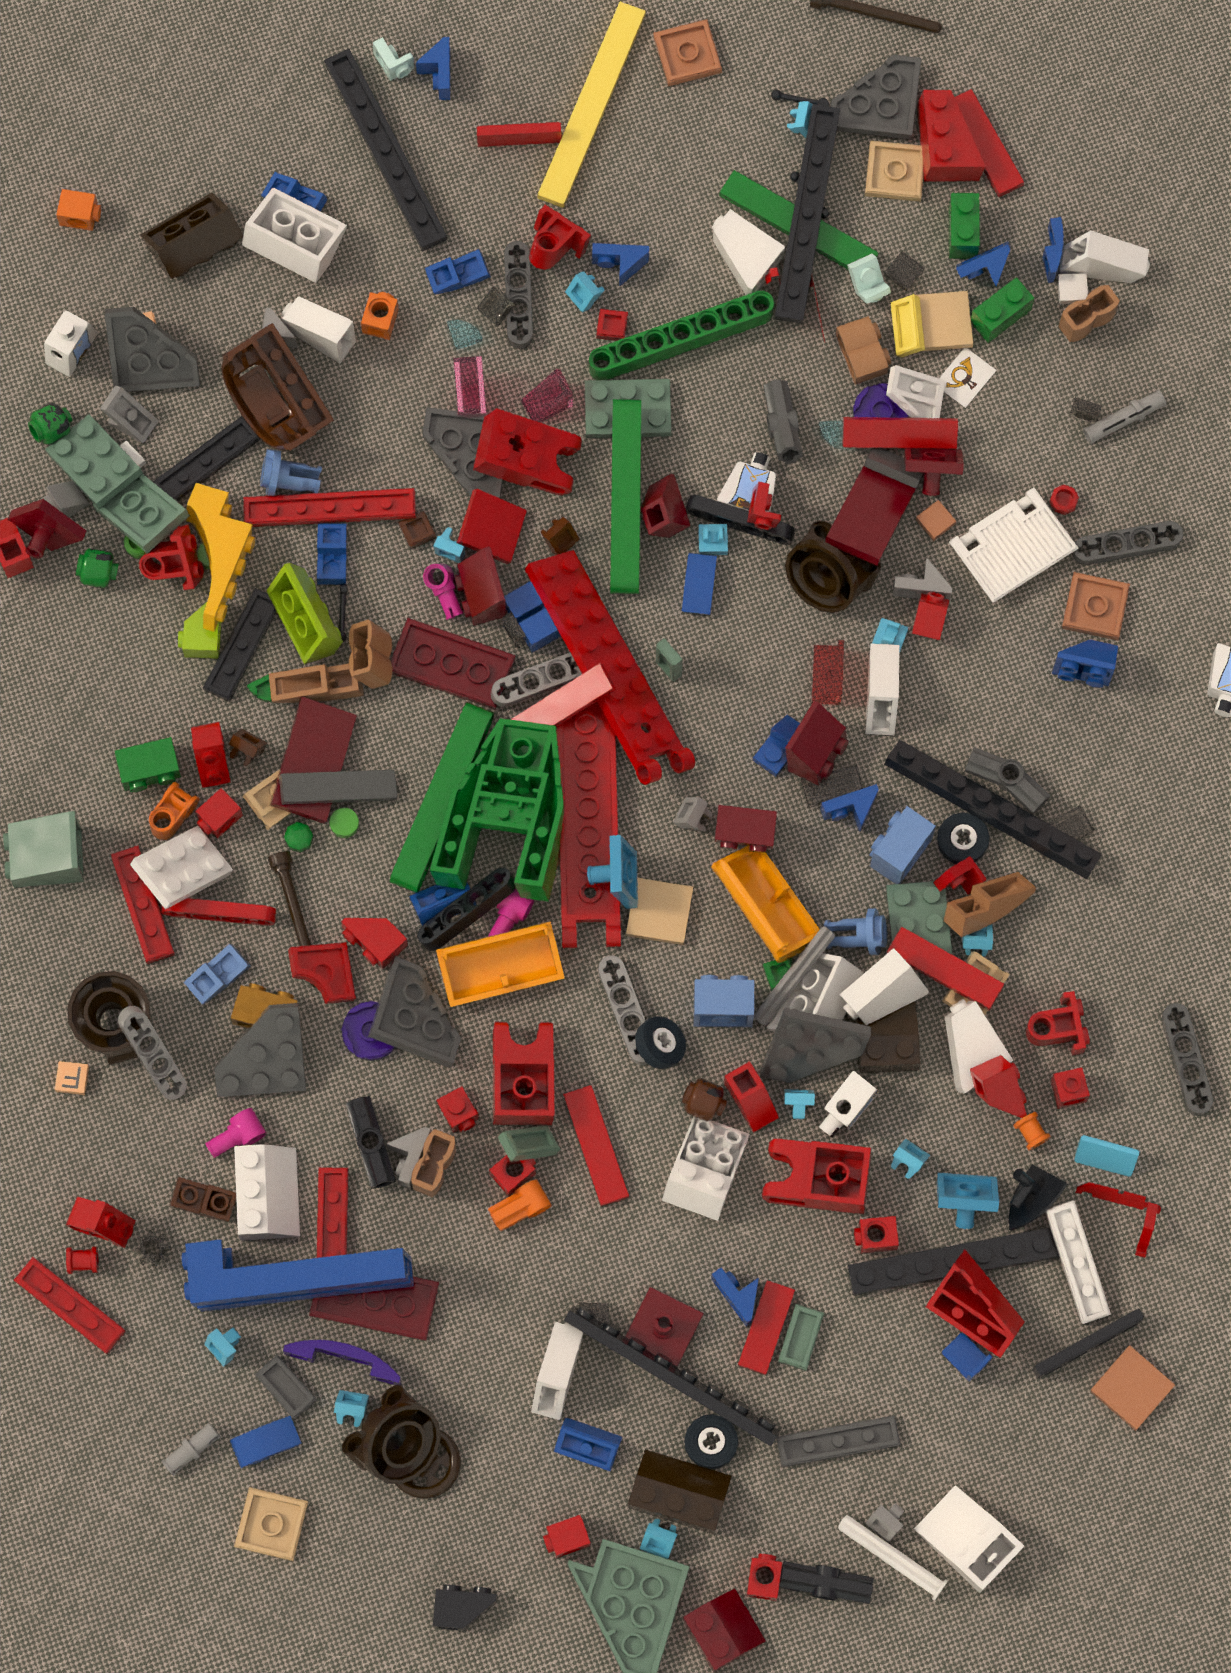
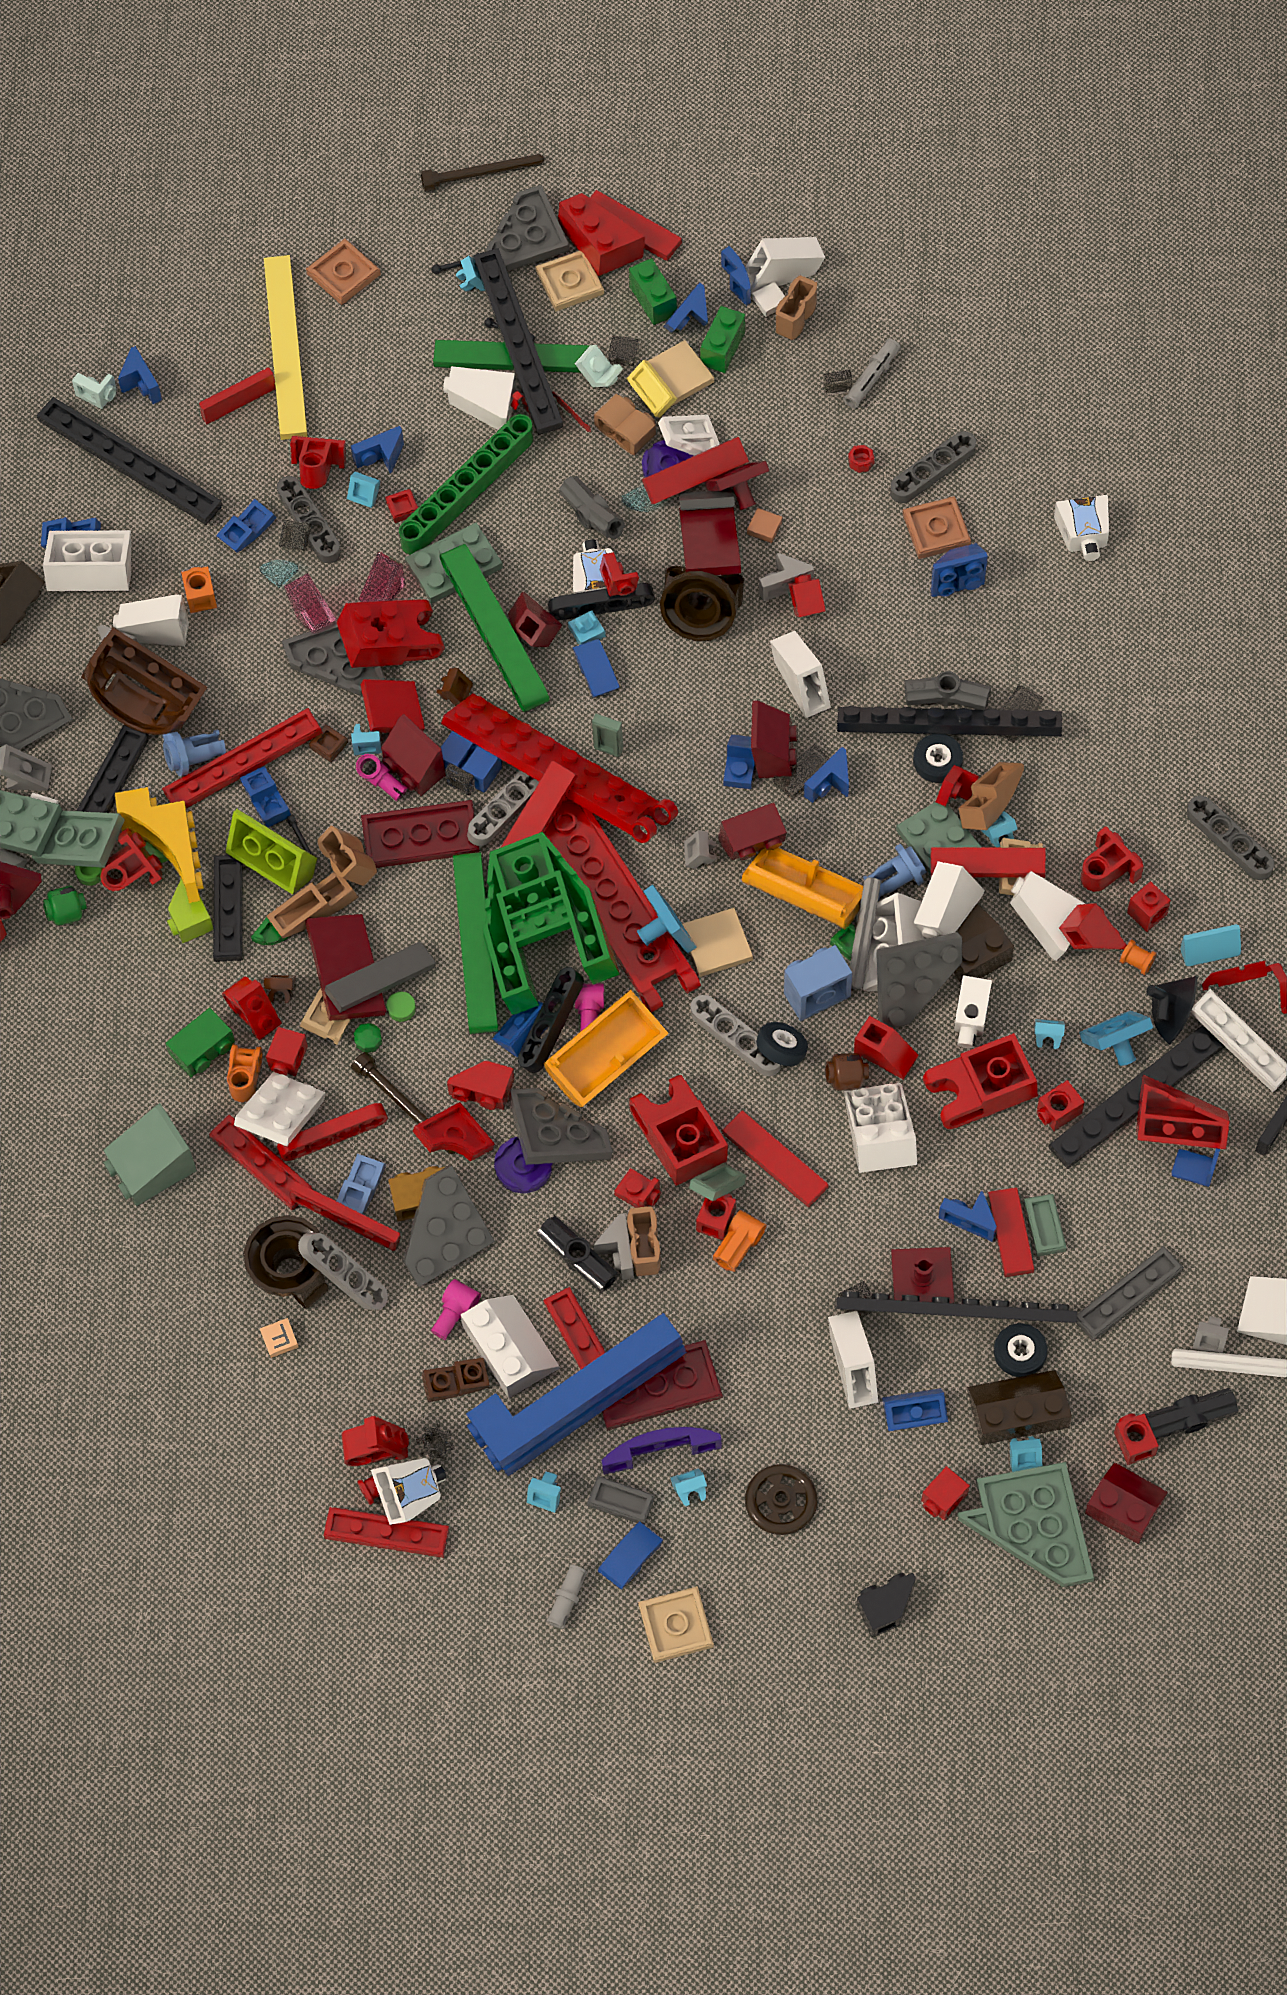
camera: 25 degrees left, 10 degrees down
dark brown piece [342,1385,441,1484] -> none
medium azure tile [784,1089,815,1119] -> none
clear red panel [811,640,844,705] -> none
medium blue brick [869,806,936,884] -> none
medium azure tile [872,618,909,654] -> none
white sticker [939,348,997,408] -> none
white window [949,488,1078,603] -> none
none -> red tile [290,1181,400,1251]
none -> white torso [371,1458,446,1525]

